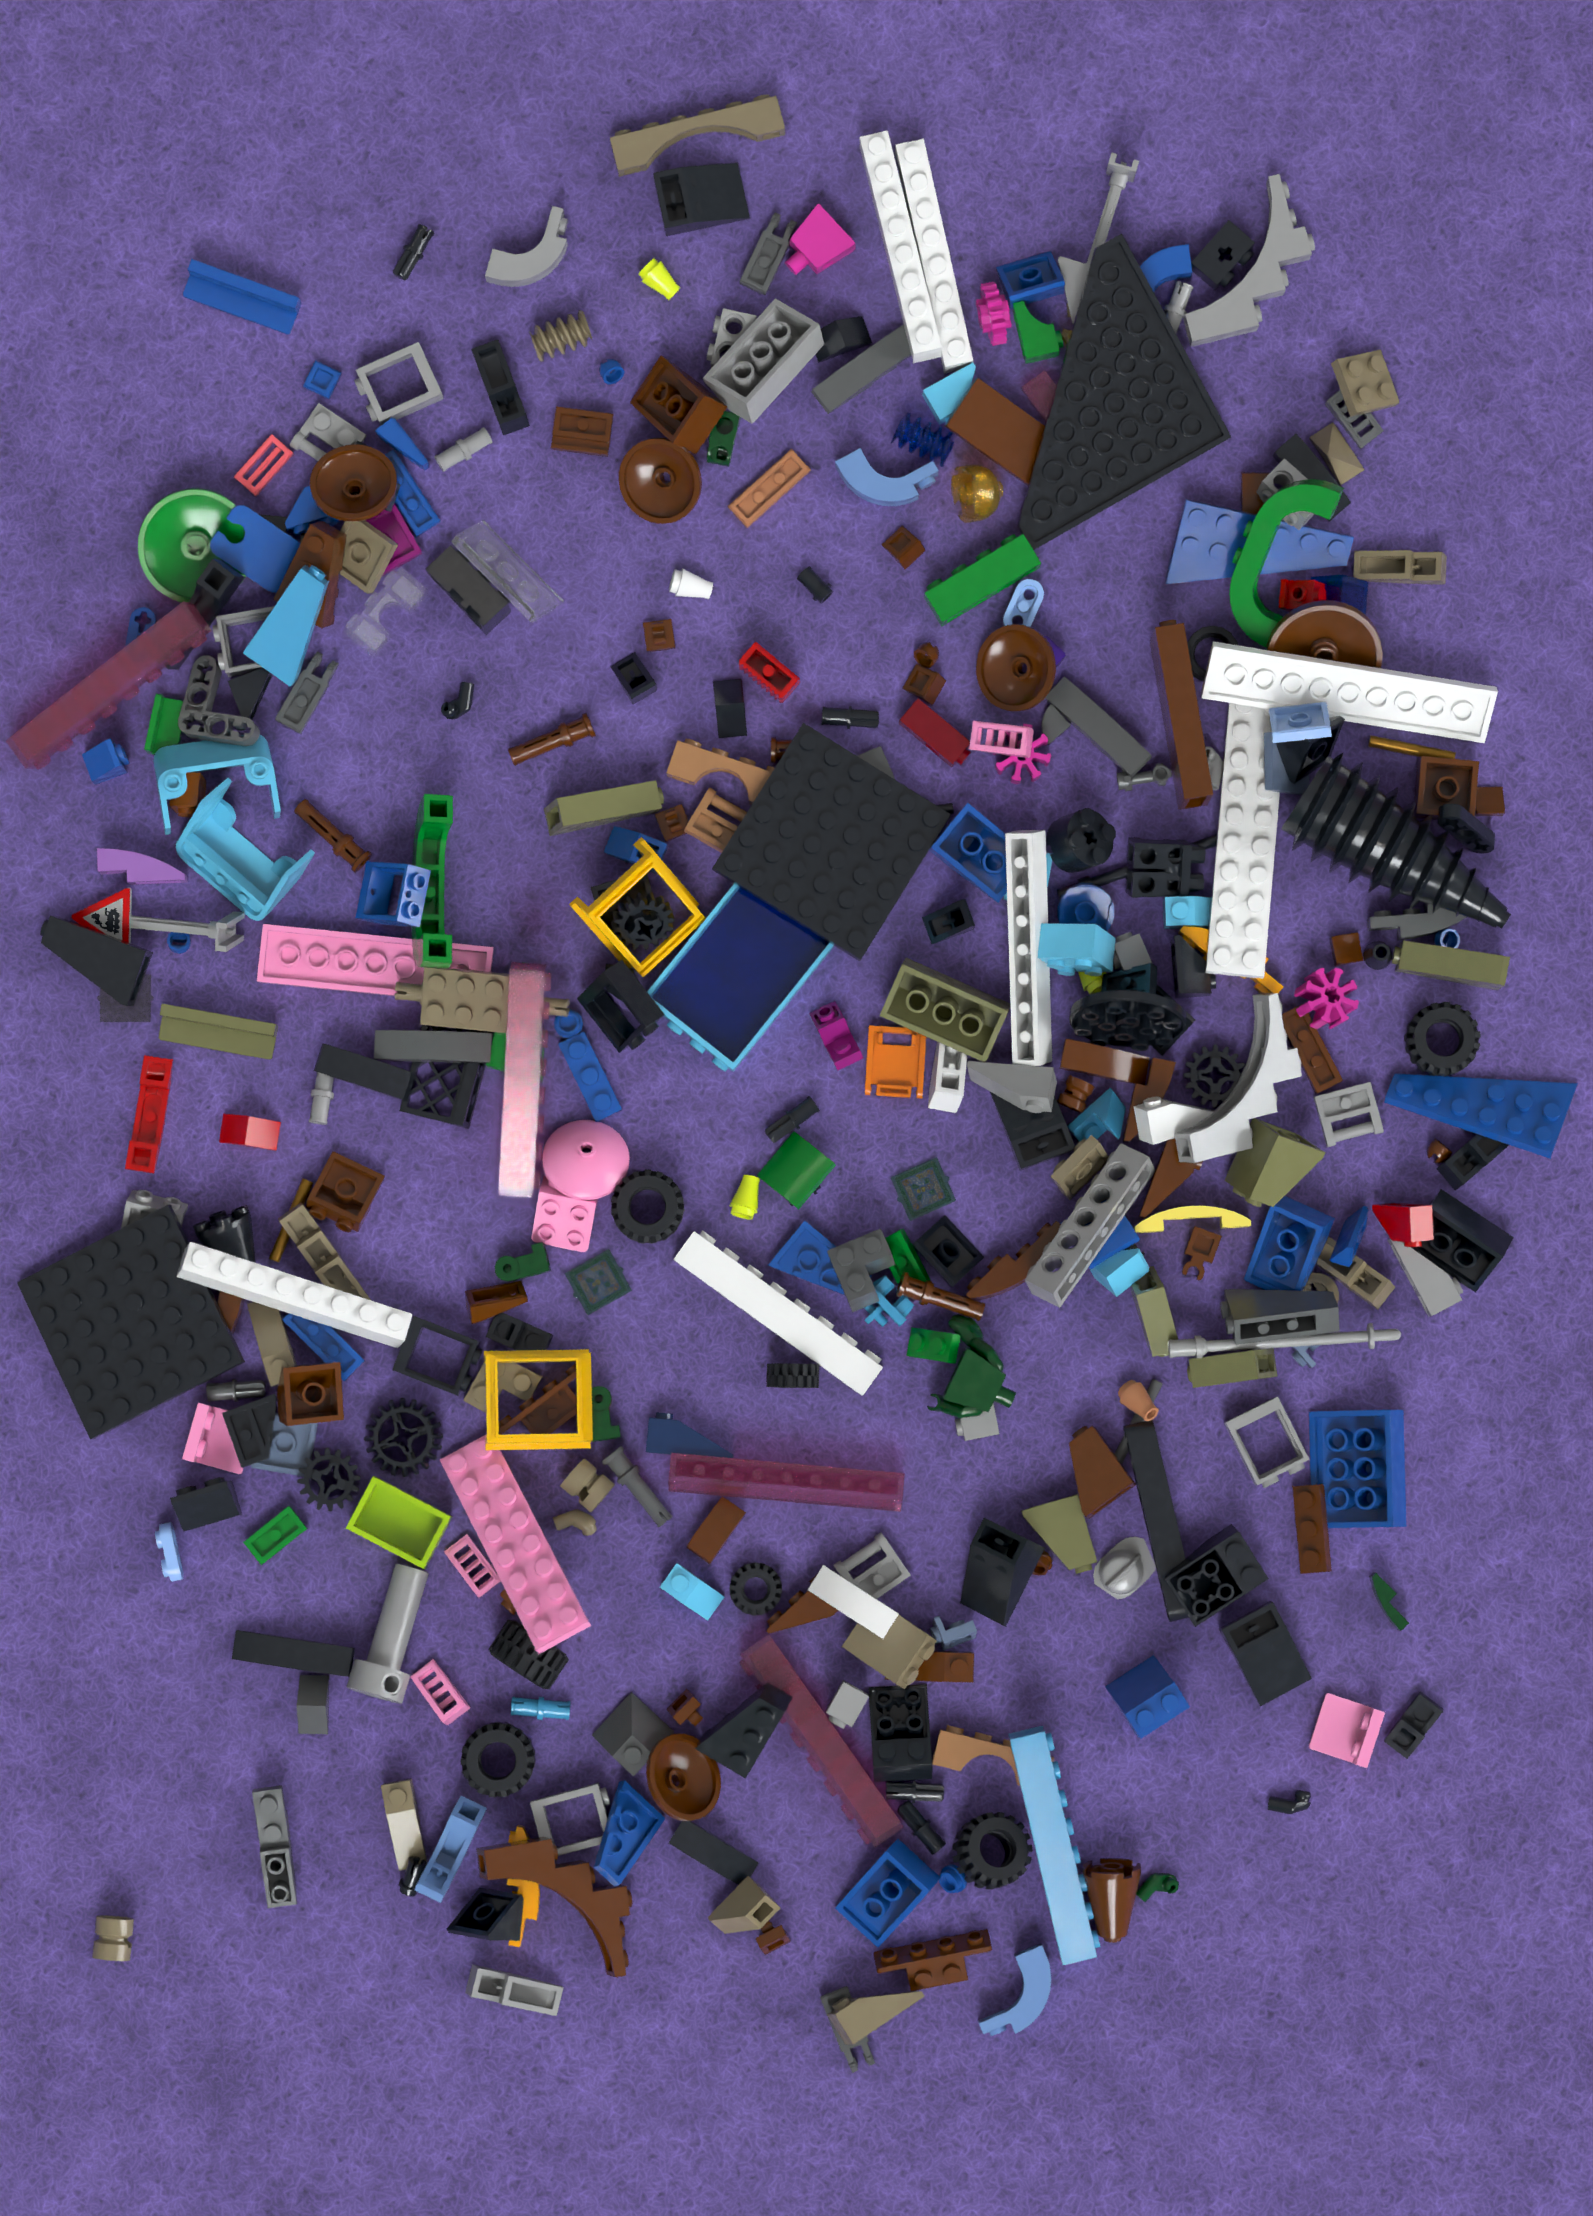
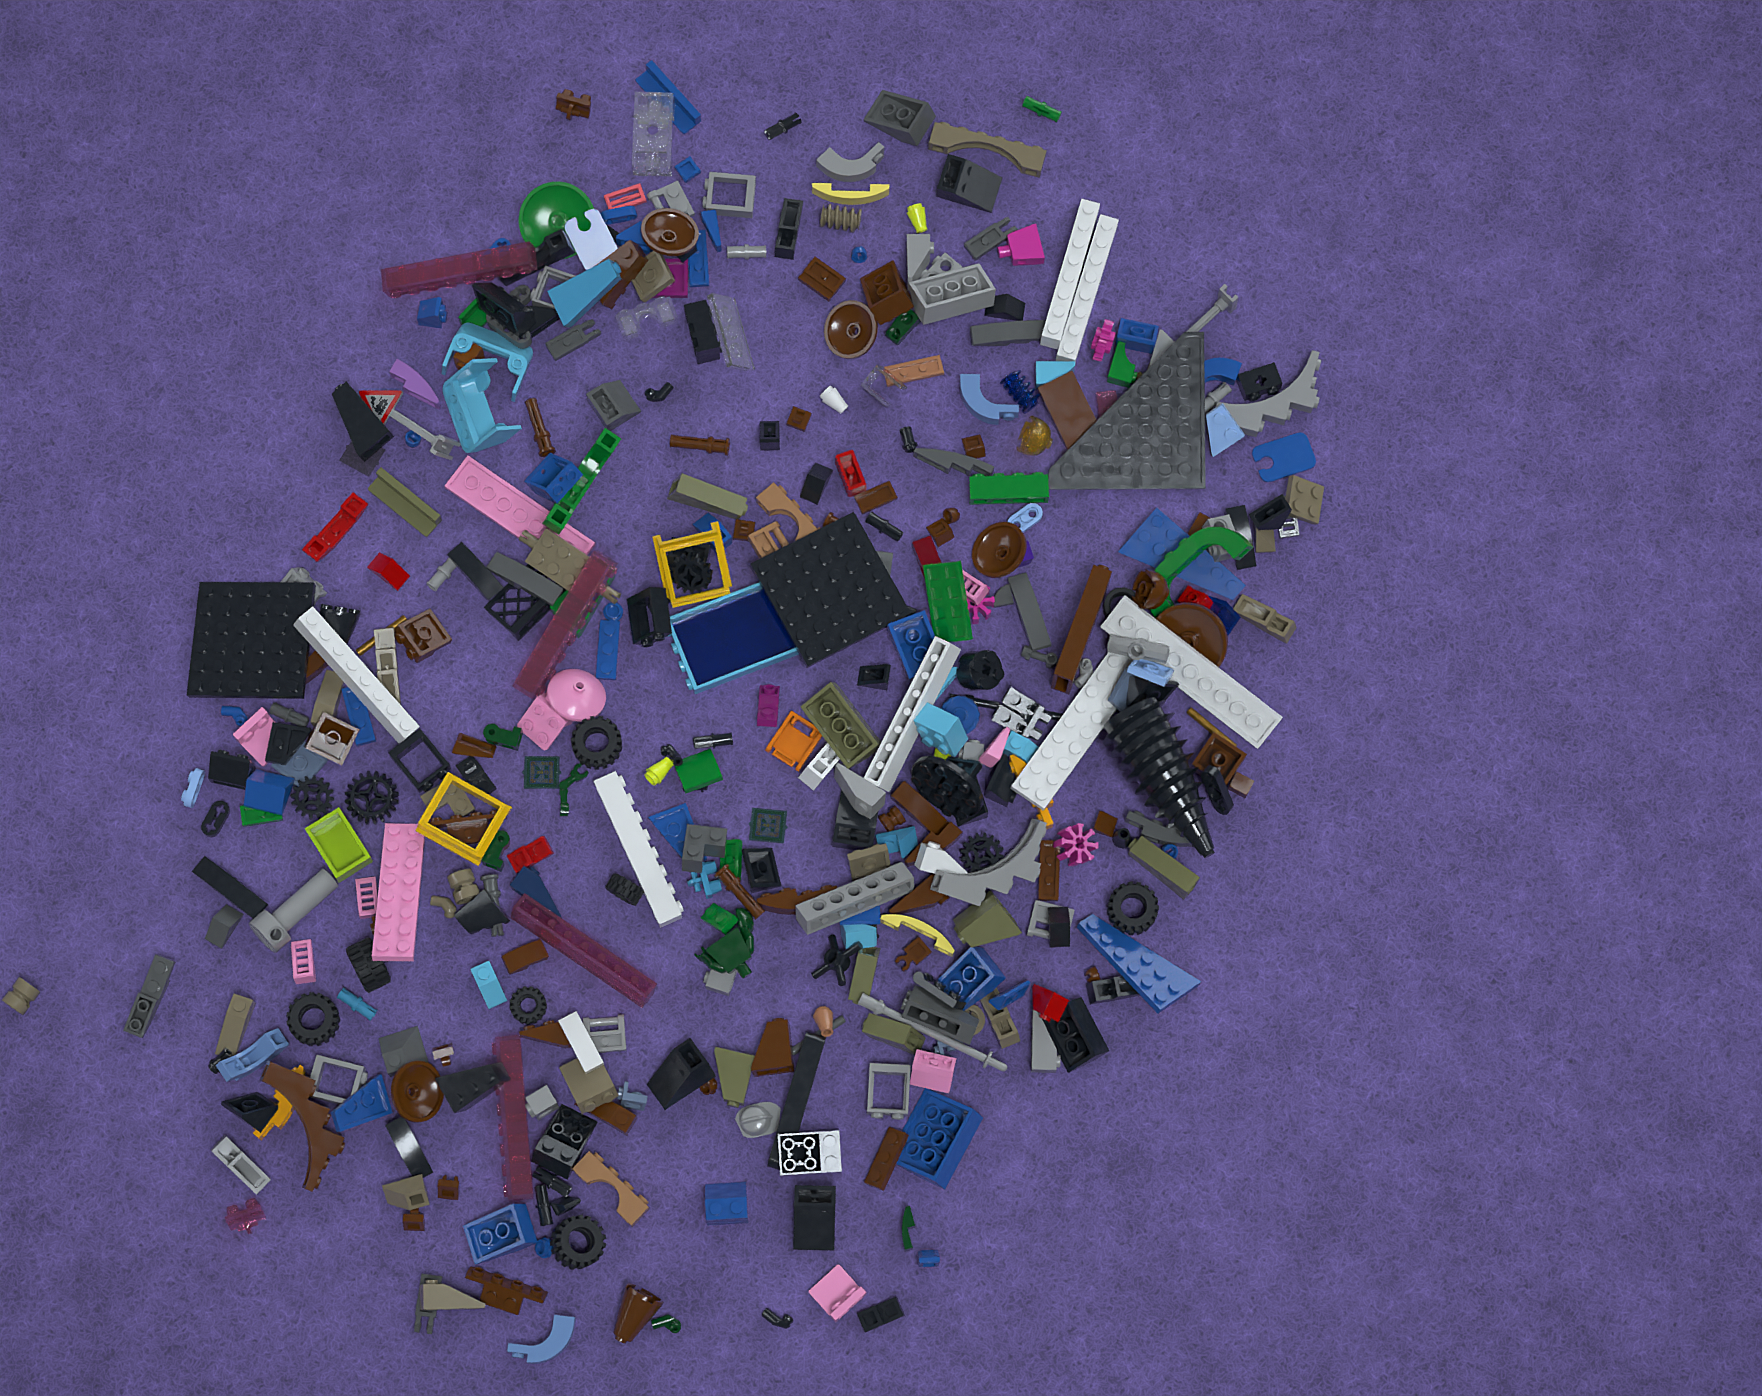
camera: 25 degrees right, 10 degrees down
brick [1008,1726,1100,1965] -> none
none -> black beam [201,801,230,837]
none -> blue arm [221,706,248,726]
none -> clear pink hips [225,1198,266,1235]
none -> blue slope [244,769,295,816]
none -> reddish brown tile [438,1175,460,1200]
none -> black slope [454,889,510,934]
none -> black slope [472,282,536,338]
none -> red slope [507,836,554,873]
none -> black slope [550,1196,581,1216]
none -> reddish brown hips [556,89,591,120]
none -> dark green piece [559,763,589,816]
none -> dark grey slope [586,380,641,431]
none -> blue beam [600,206,637,225]
none -> clear plate [632,92,675,176]
none -> black arm [660,744,683,766]
none -> black bar [811,935,863,986]
none -> light yellow slope [812,183,889,205]
none -> reddish brown tile [854,481,898,515]
none -> clear piece [861,365,907,407]
none -> dark grey slope [863,90,936,146]
none -> light grey slope [906,234,934,291]
none -> bright pink bracket [910,1049,957,1093]
none -> dark grey slope [913,448,994,476]
none -> black plate [913,972,966,1010]
none -> blue slope [918,1250,940,1267]
none -> green plate [923,561,973,642]
none -> bright pink slope [978,727,1010,768]
none -> green pin [1022,96,1062,123]
none -> black slope [1048,907,1070,948]
none -> light grey piece [1107,634,1170,664]
none -> reddish brown cylinder [1132,569,1169,610]
none -> light blue wing [1206,403,1245,457]
none -> black slope [1249,494,1292,530]
none -> blue piece [1252,432,1316,482]

